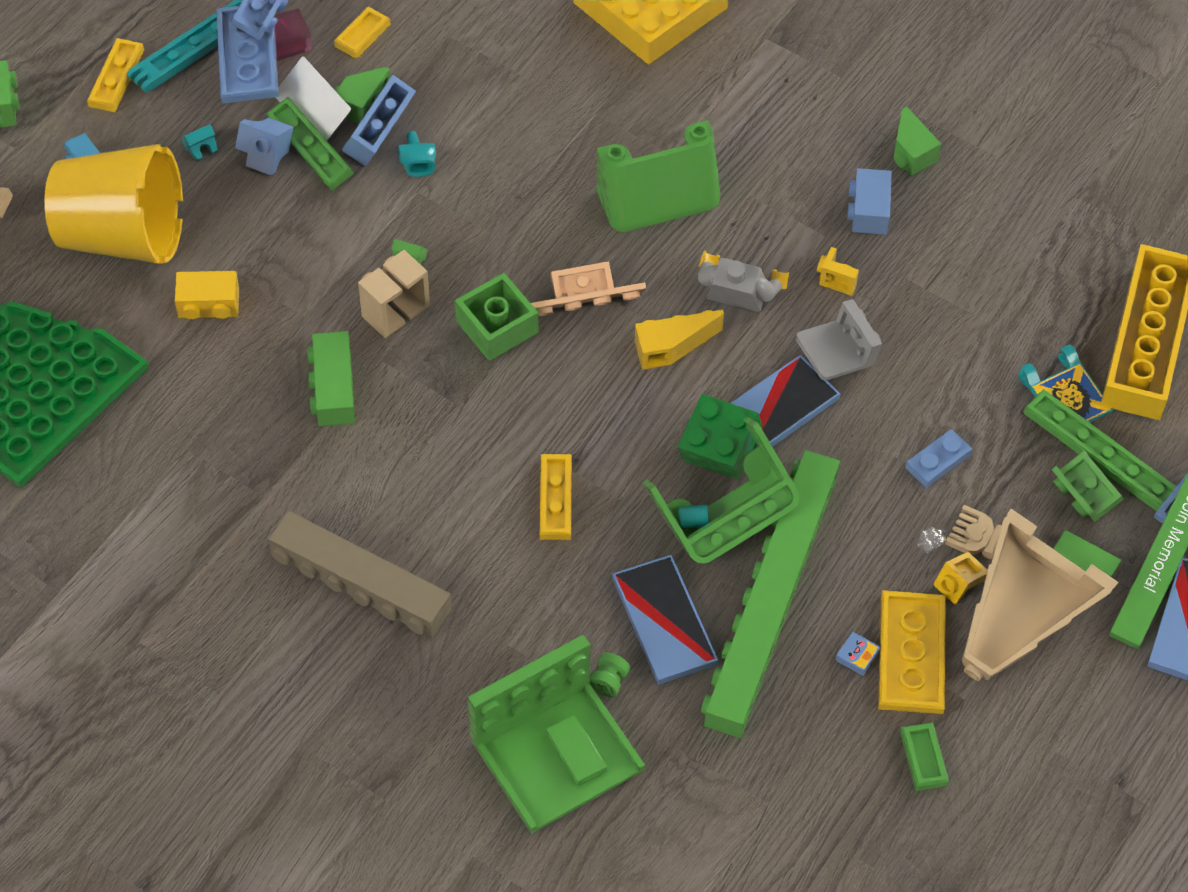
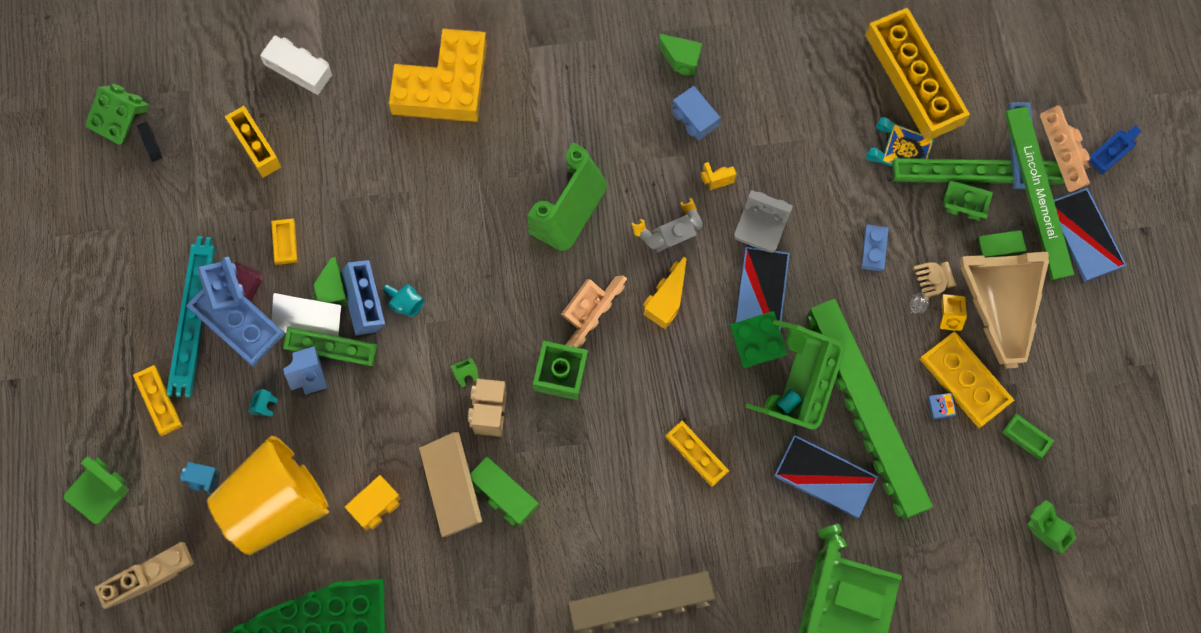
camera: 45 degrees left, 15 degrees up
none -> tan tile [419,432,482,537]
none -> bright green brick [1027,500,1076,555]

